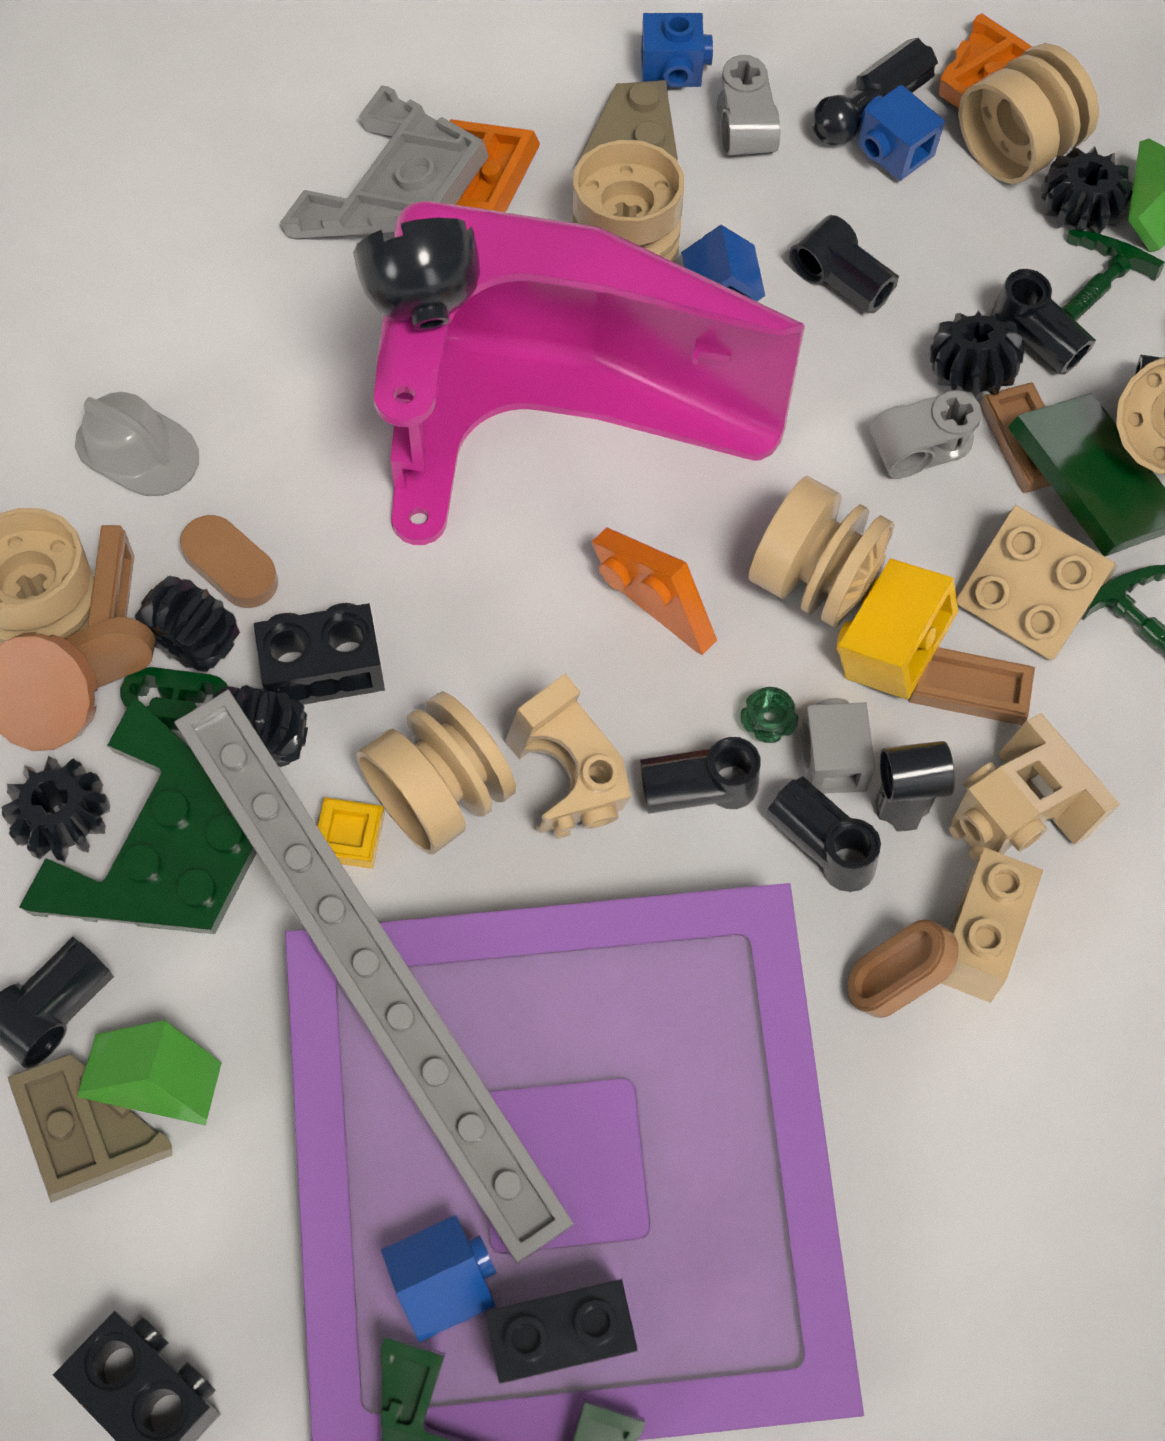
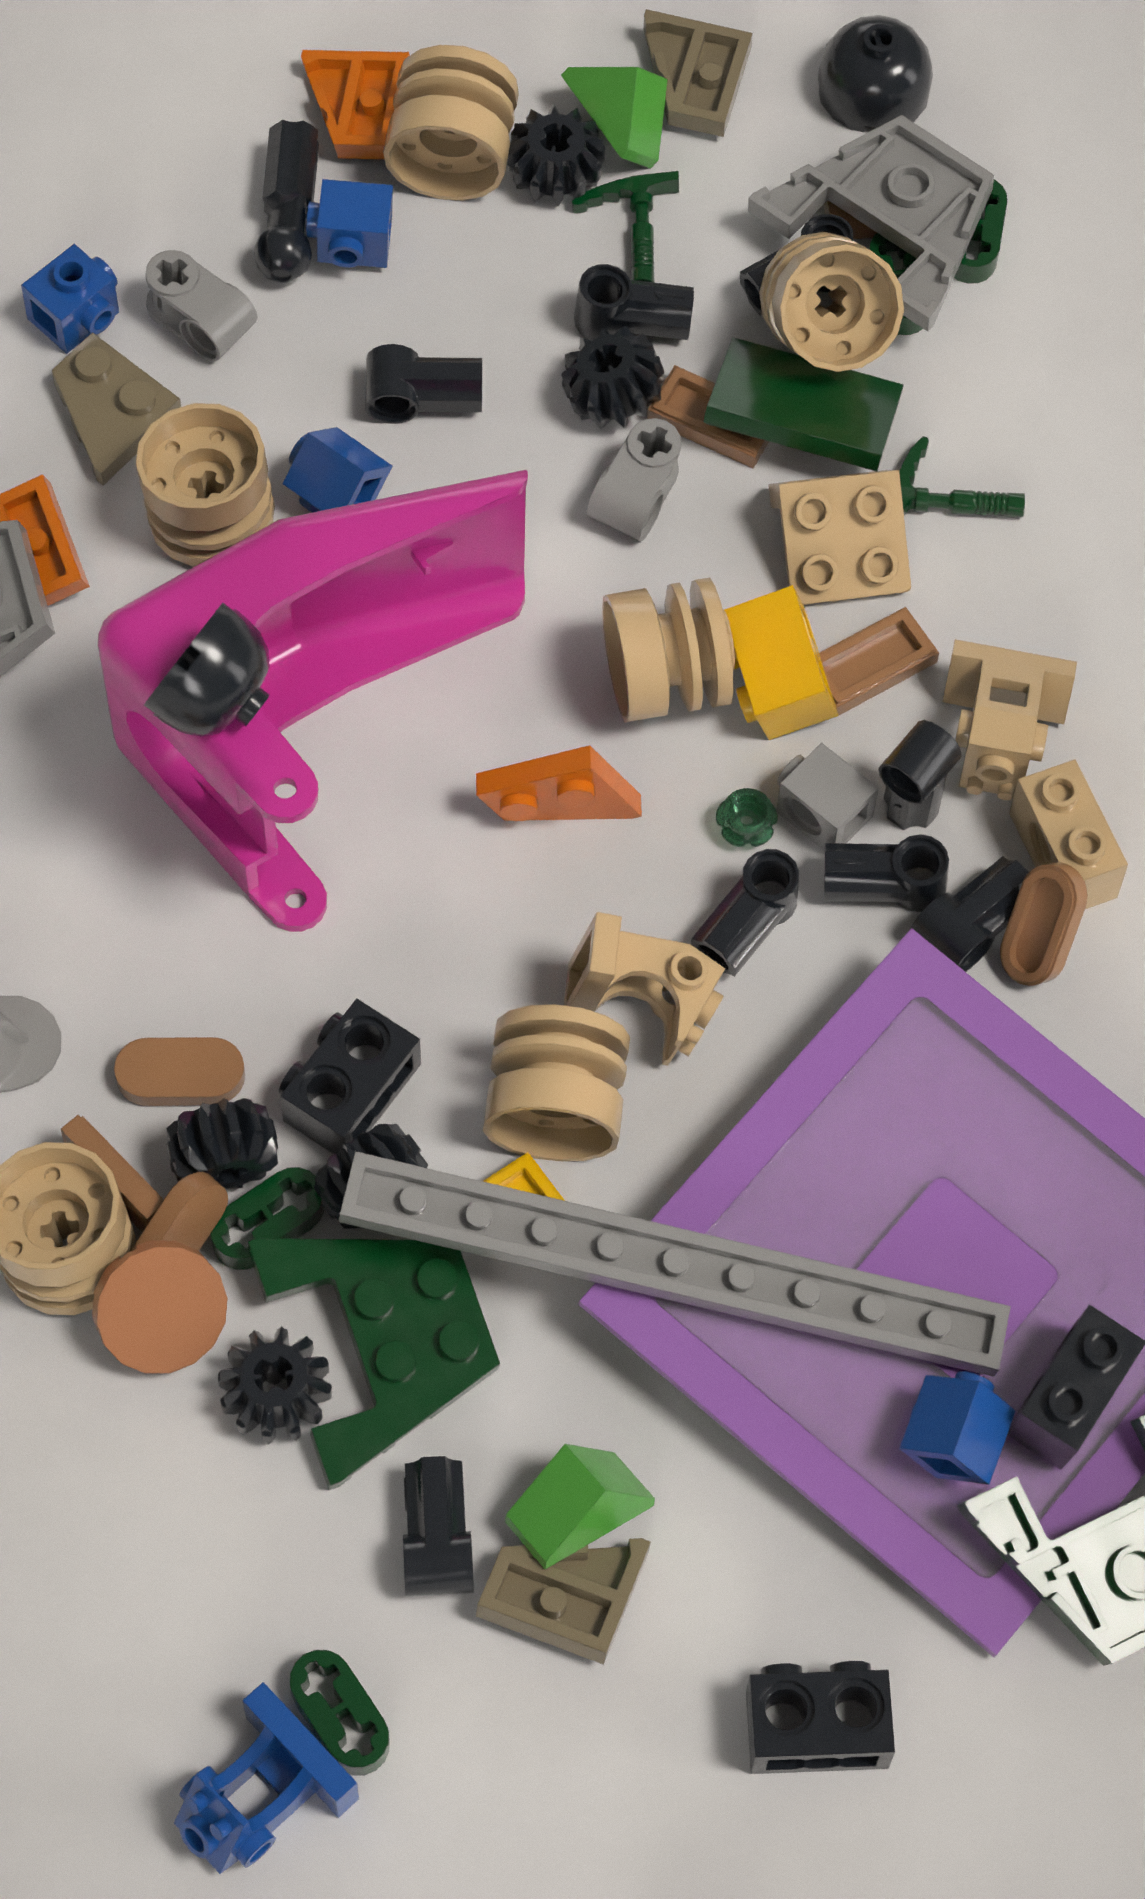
camera: 45 degrees left, 0 degrees up
none -> black piece [910,856,1029,972]

